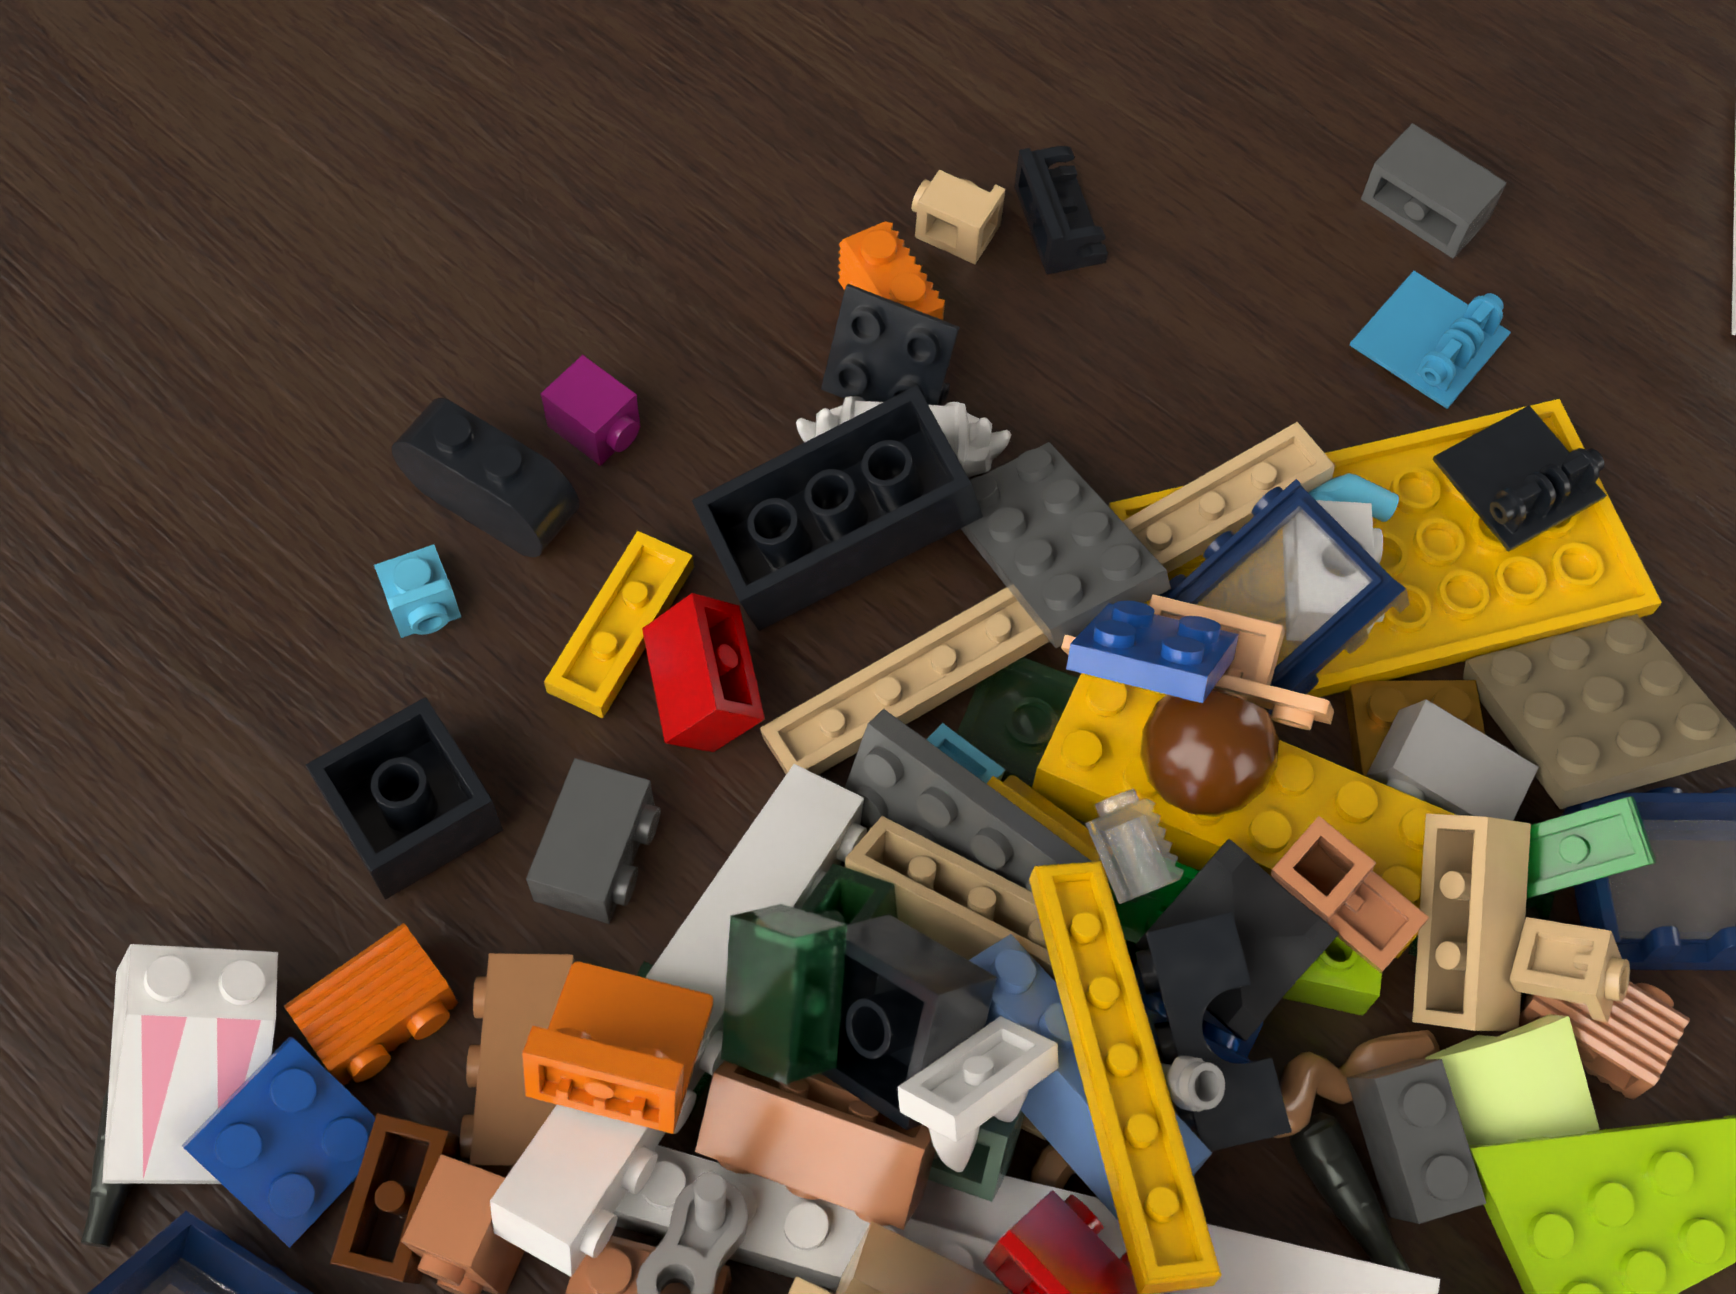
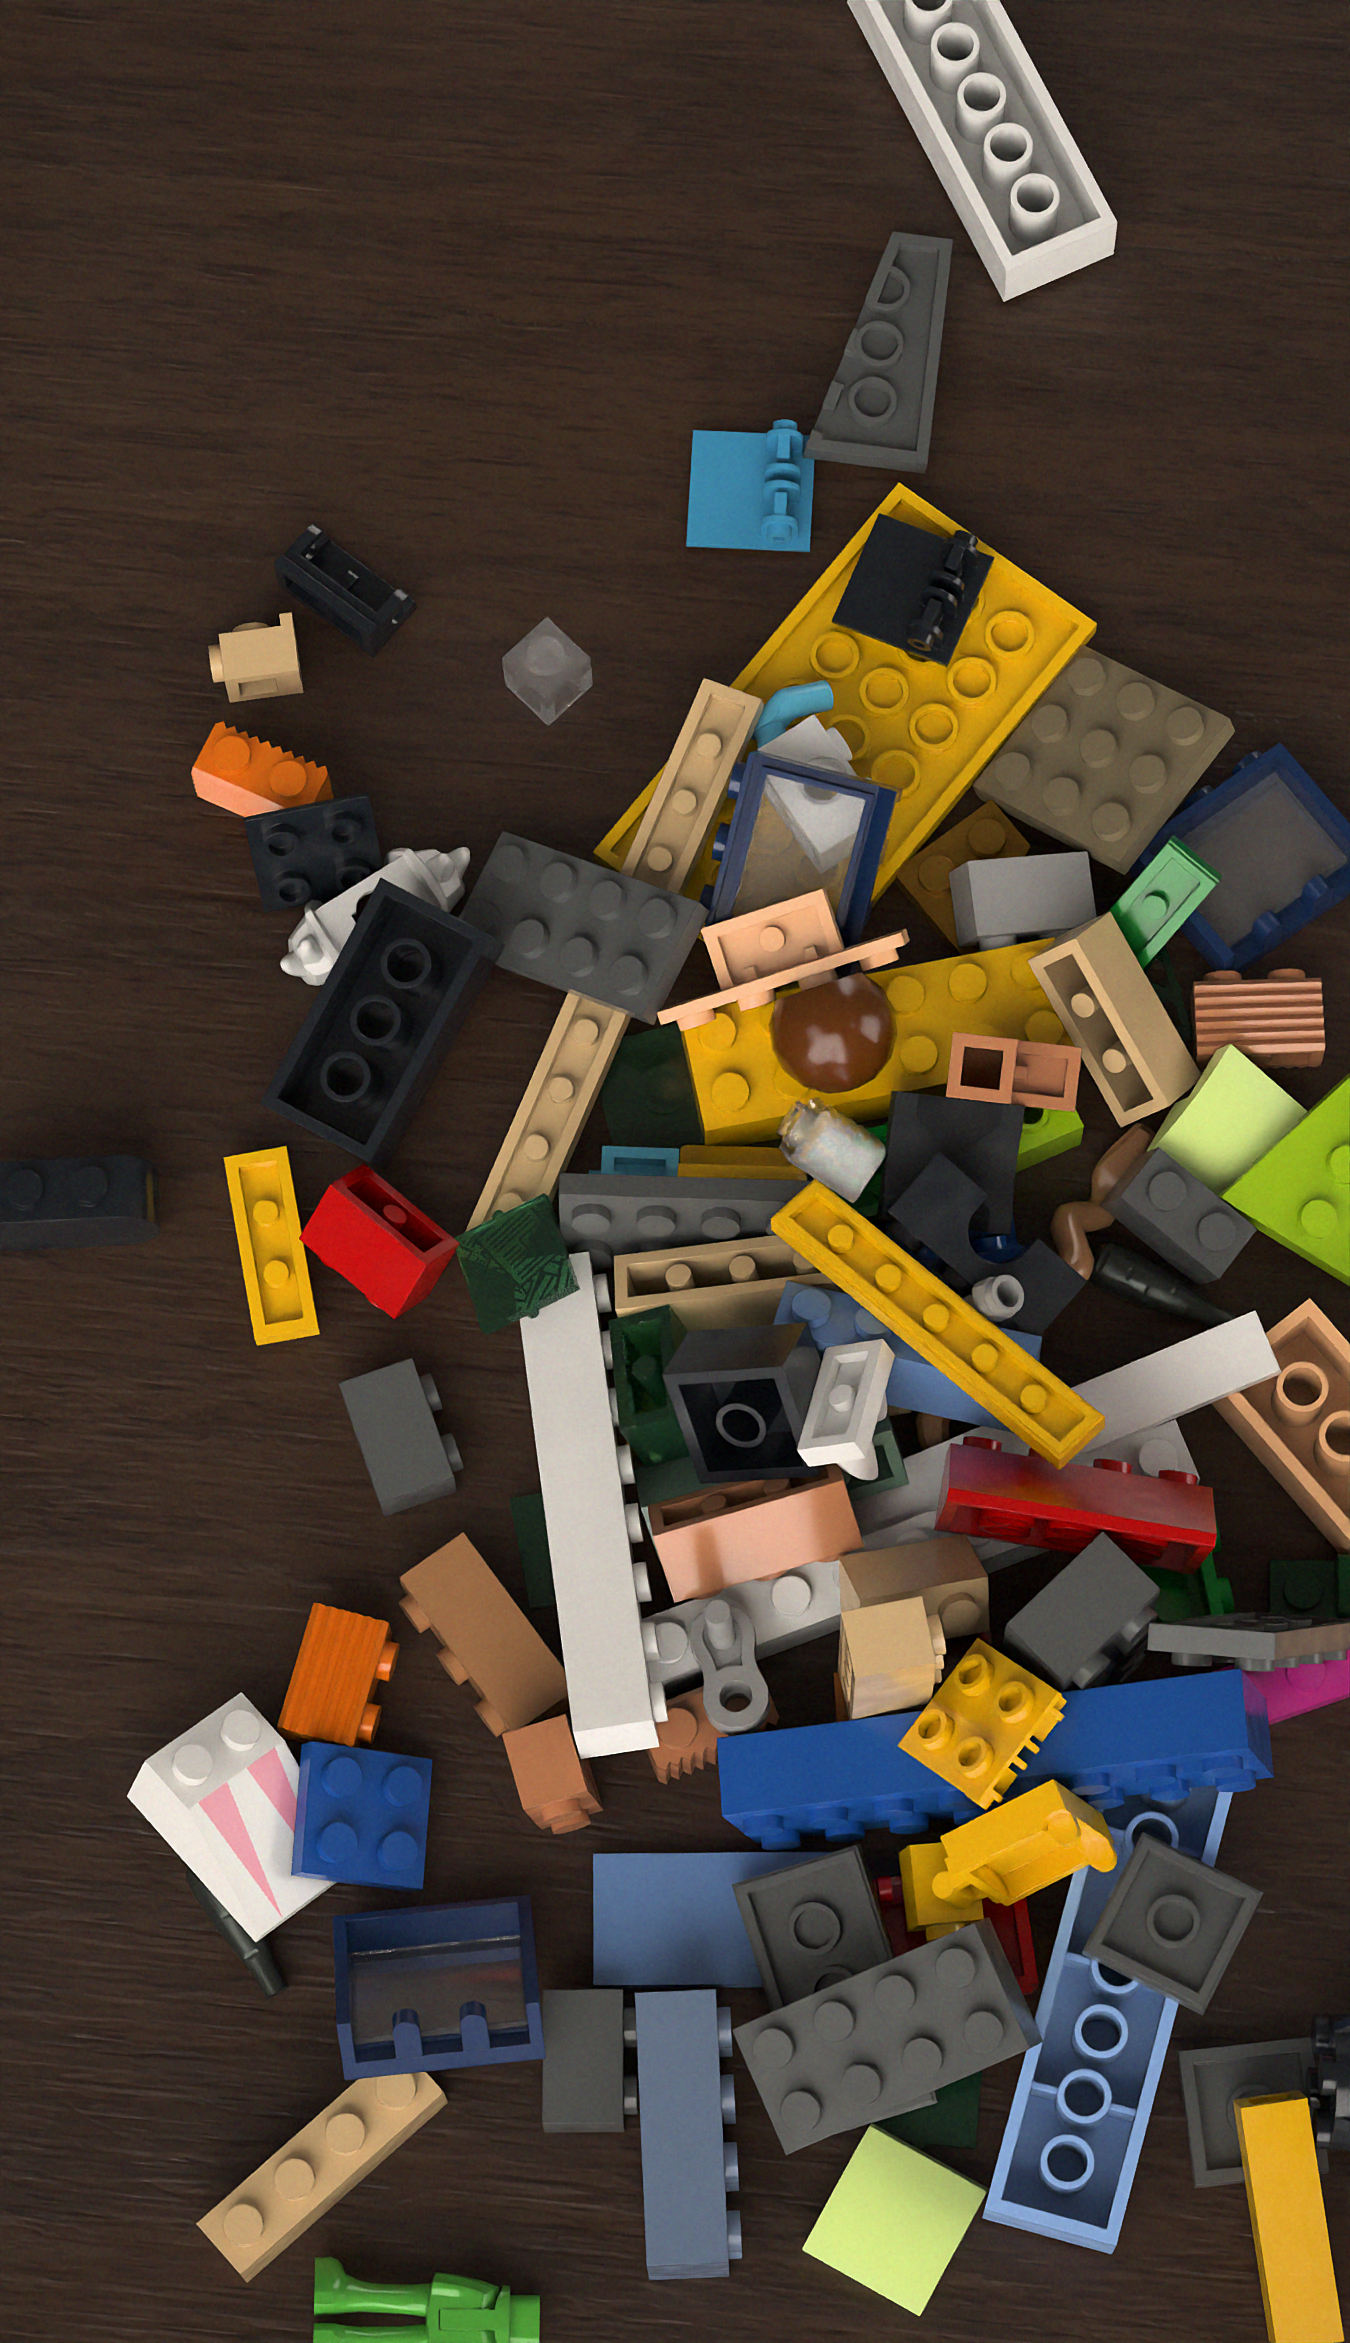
camera: 30 degrees left, 10 degrees up
black brick [305,697,503,900] -> none
reddish brown brick [330,1113,460,1284] -> none
medium azure bracket [374,544,461,638] -> none
orange bracket [522,962,714,1134] -> none
magenta brick [541,354,641,466] -> none
clear green brick [721,904,847,1084] -> none
blue plate [1066,601,1239,703] -> none
dark grey brick [1361,123,1507,259] -> none
tan bracket [1509,917,1630,1022] -> none
none -> clear green piece [454,1193,580,1335]
none -> clear brick [502,617,593,726]
none -> dark grey wing [803,231,953,474]

